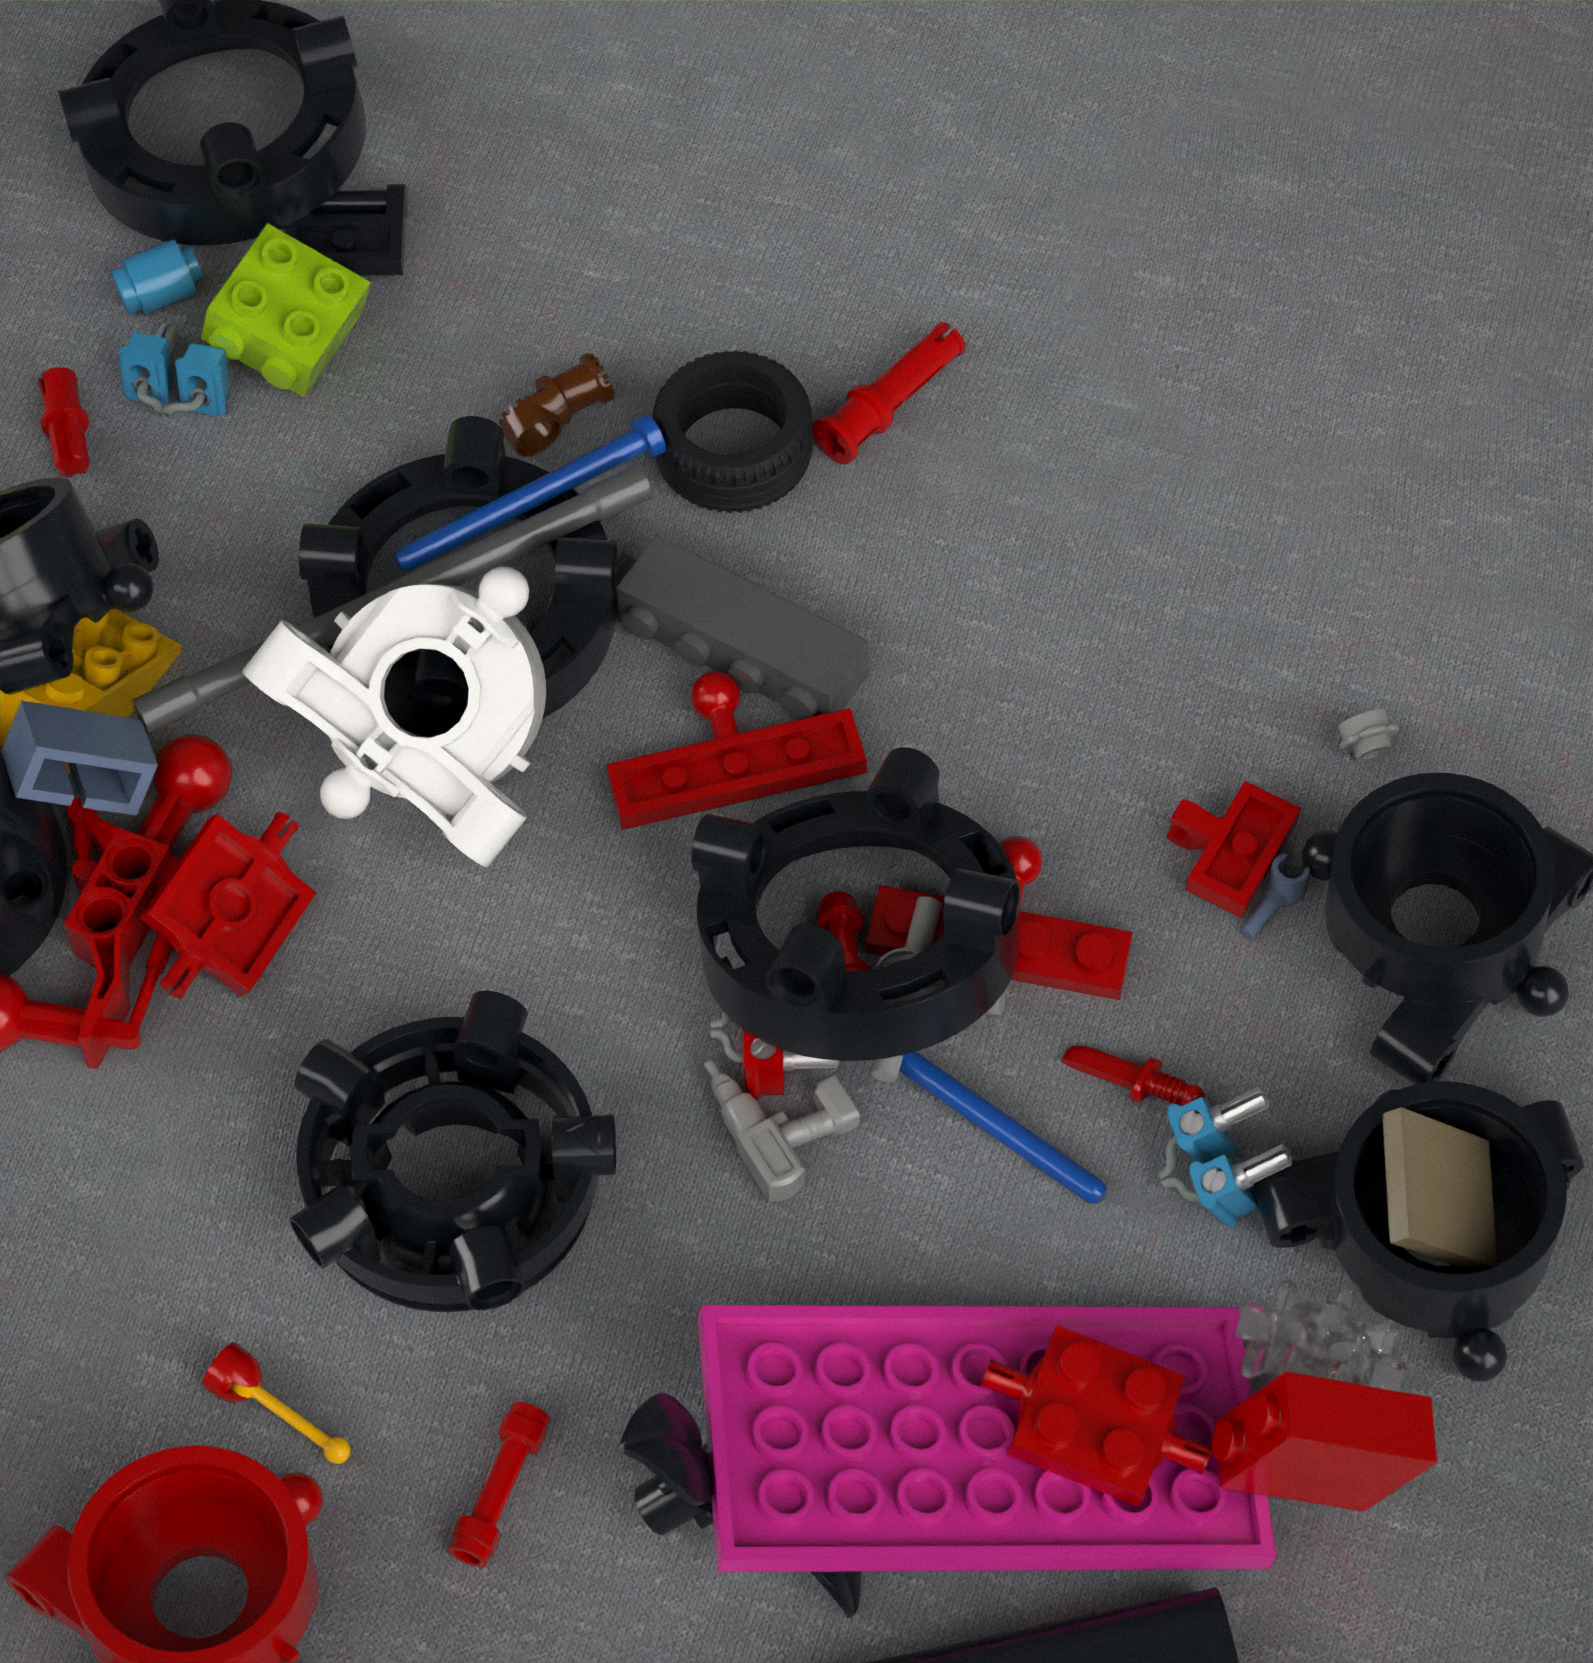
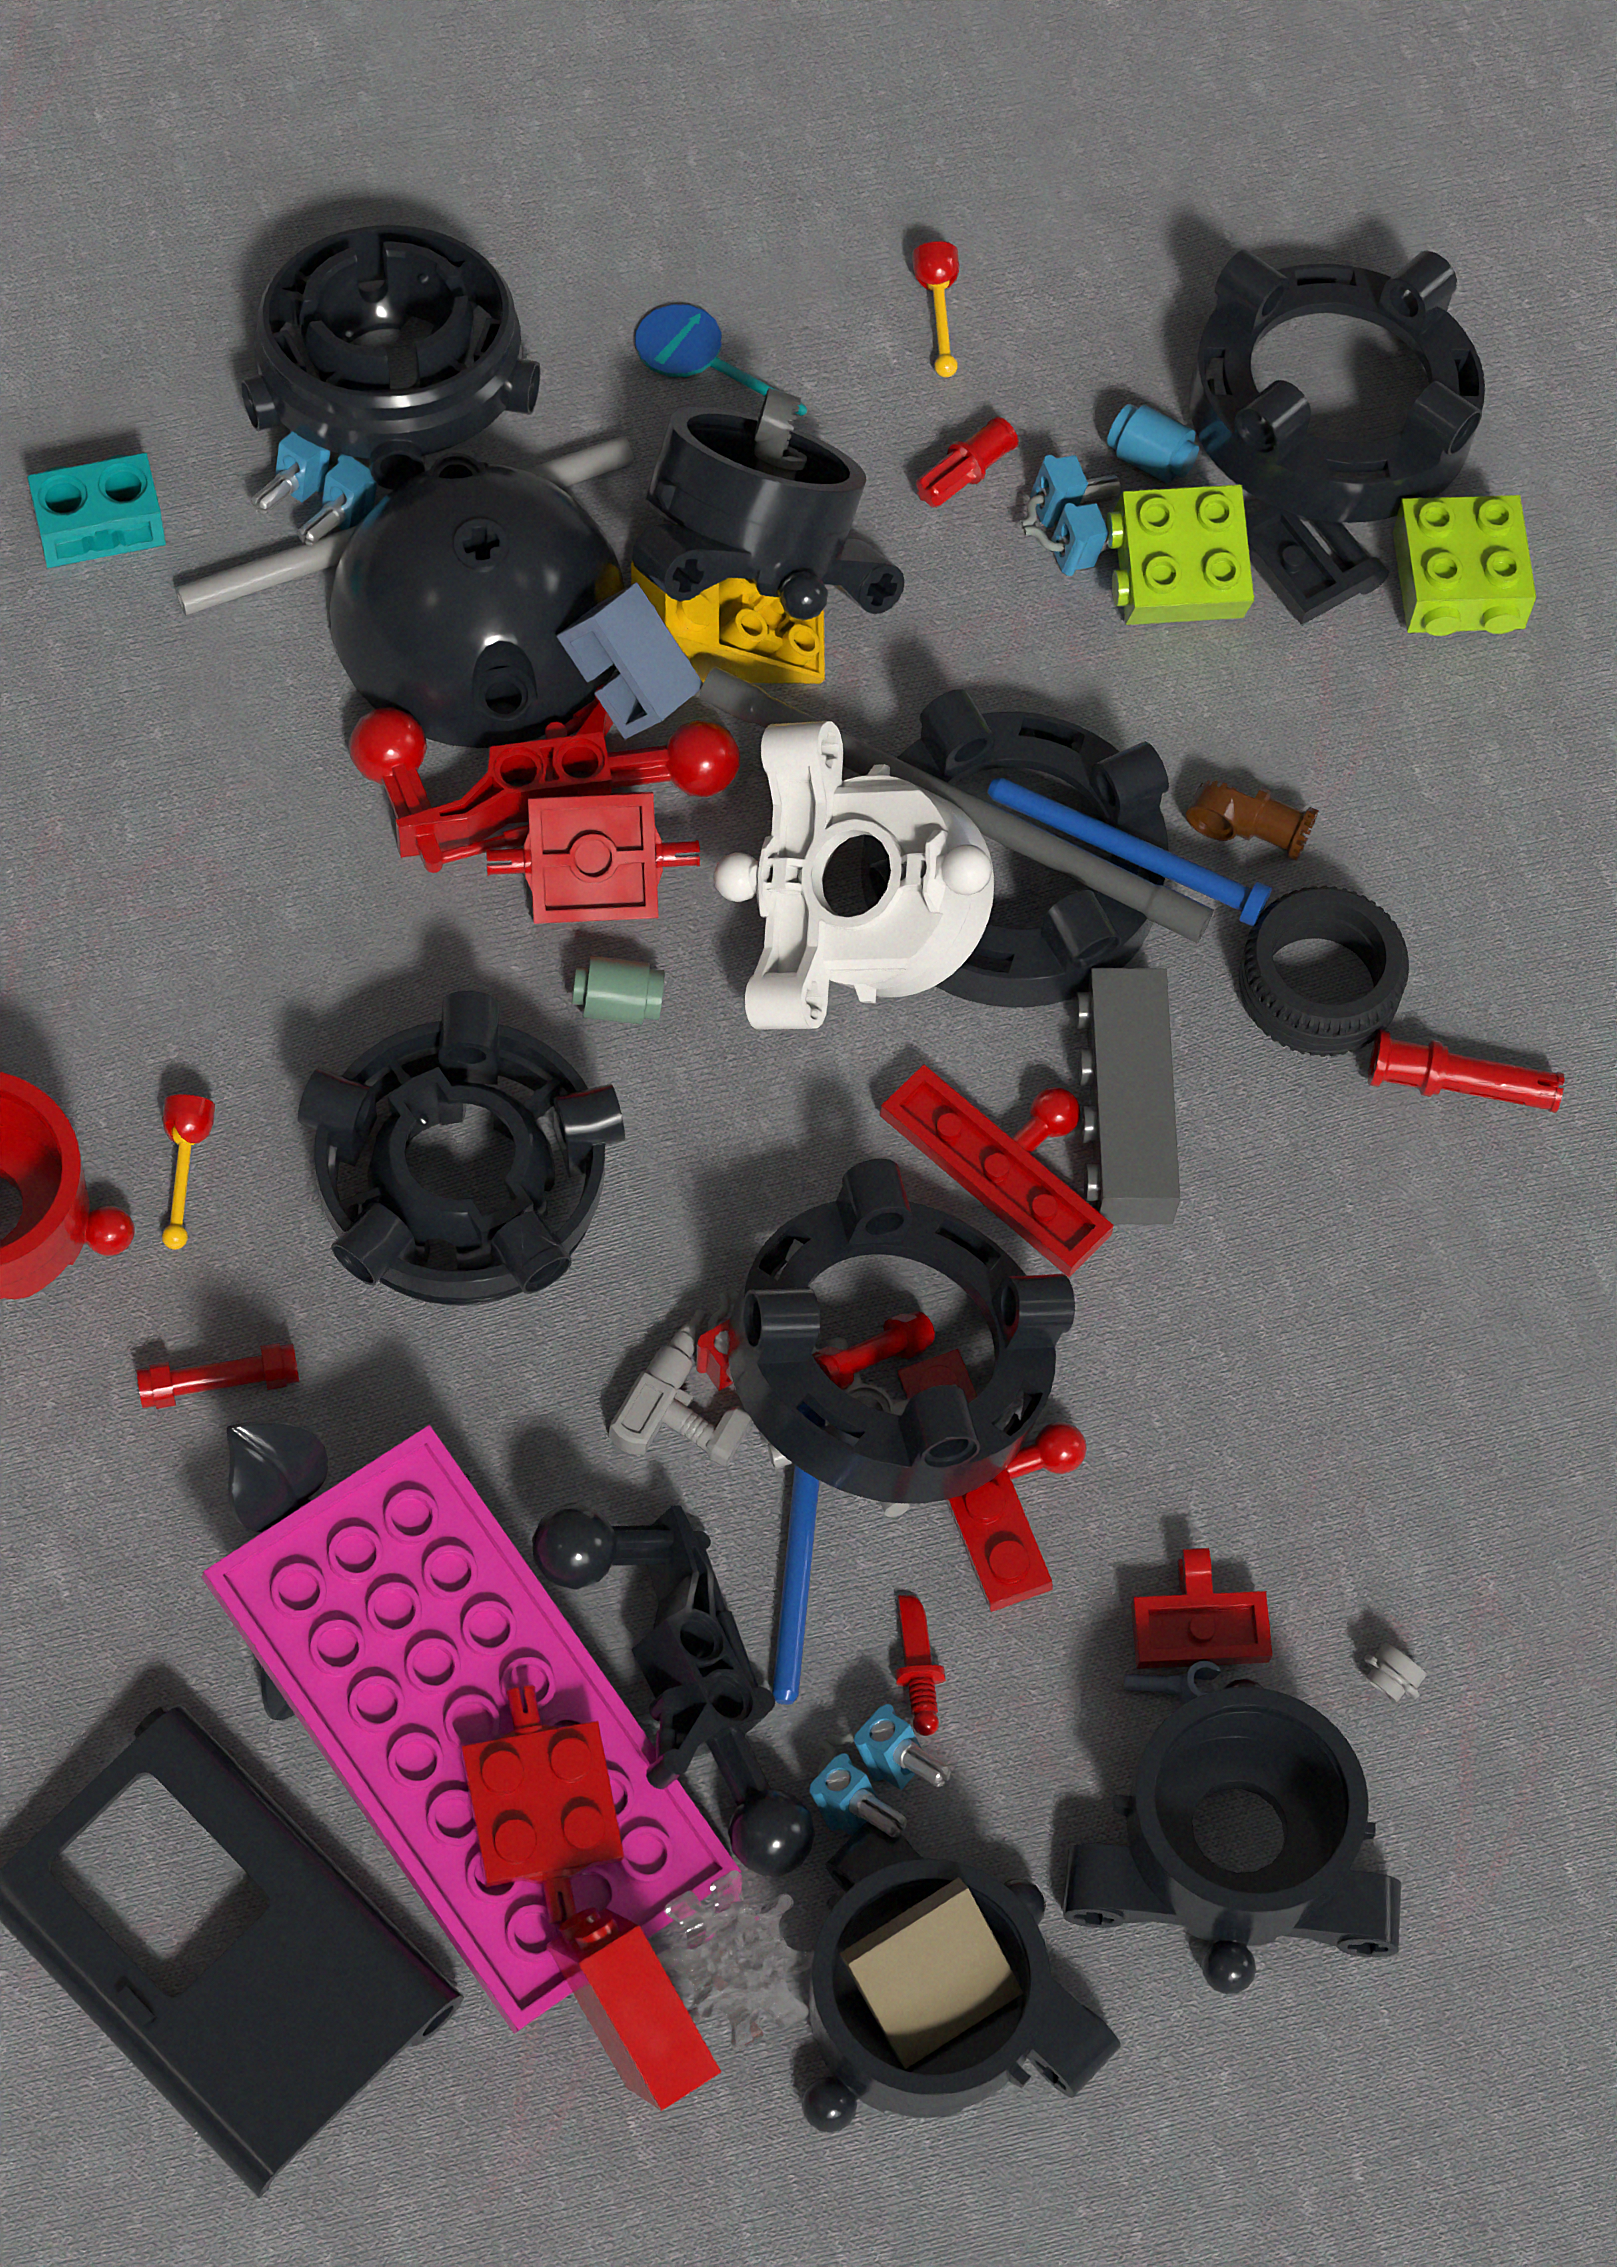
camera: 50 degrees right, 5 degrees up
none -> black piece [532,1503,815,1876]
none -> sand green brick [572,955,665,1025]
none -> lime brick [1393,495,1536,636]

